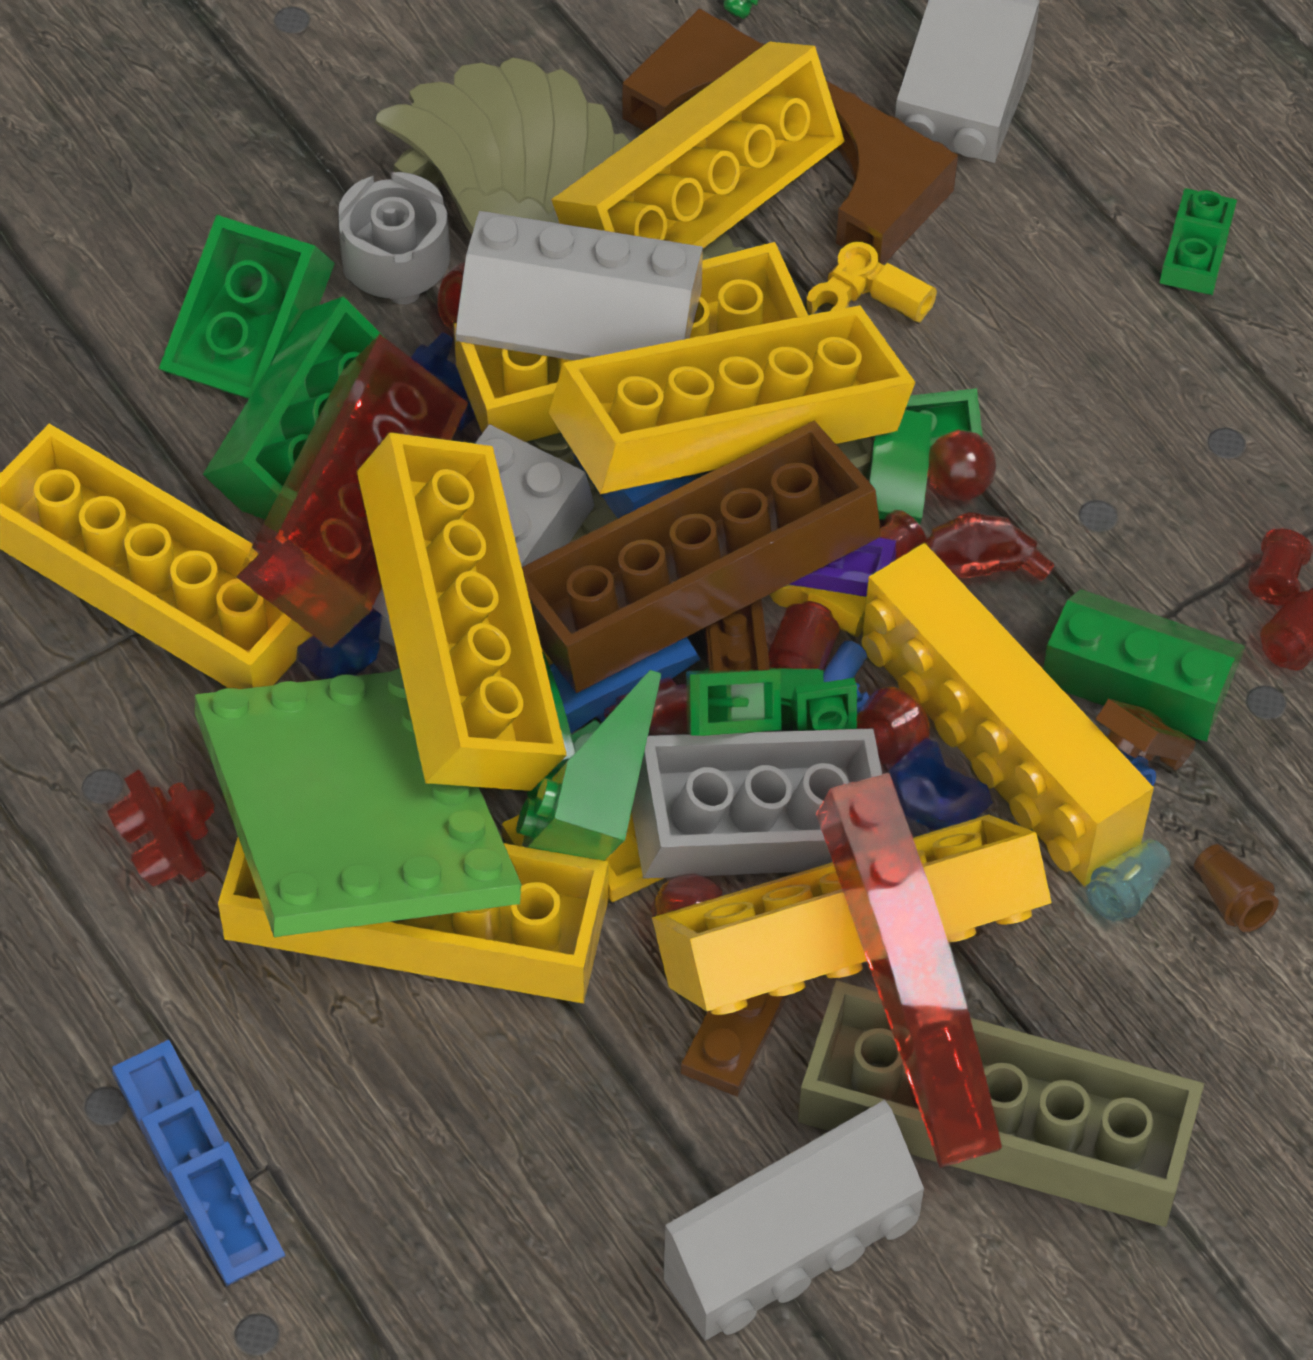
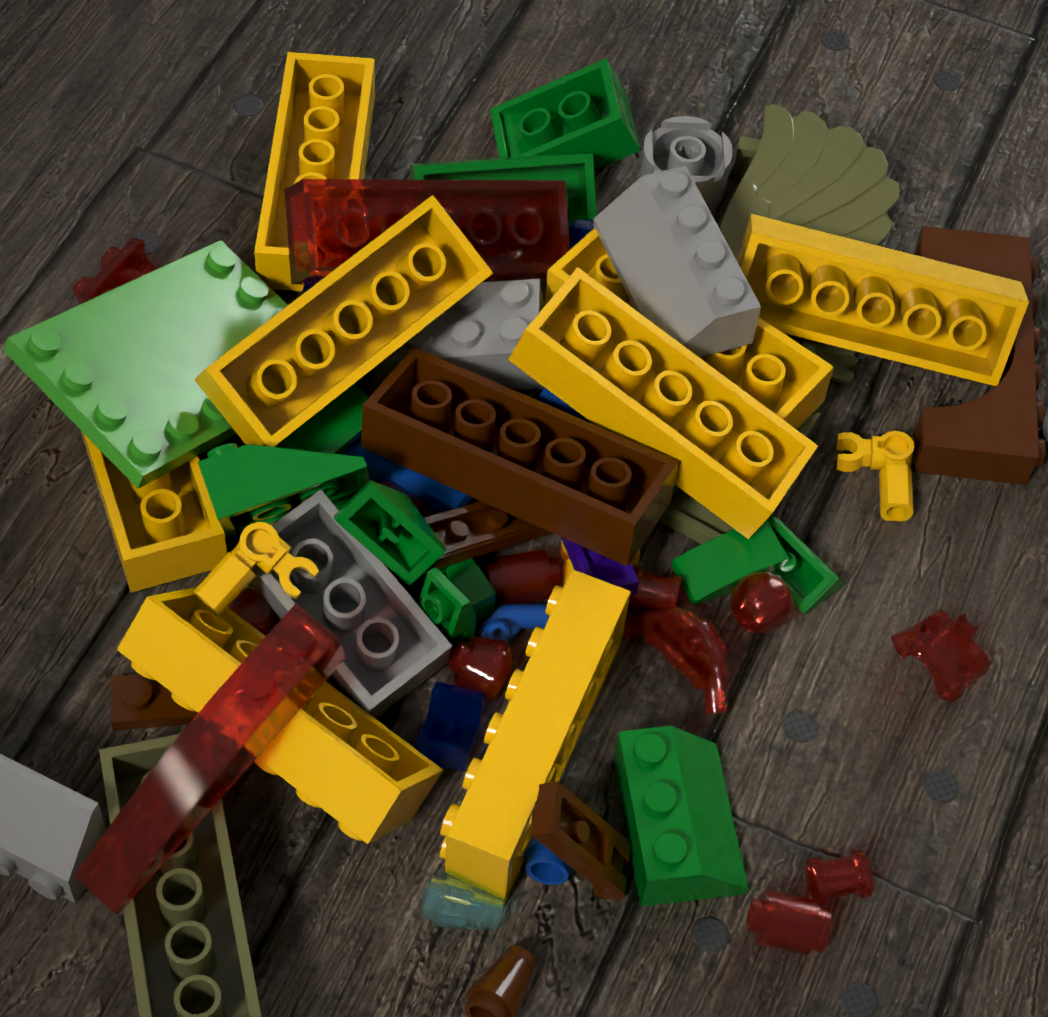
camera: 55 degrees right, 0 degrees up
none -> yellow bar [193,522,319,616]
none -> clear red piece [891,610,990,702]

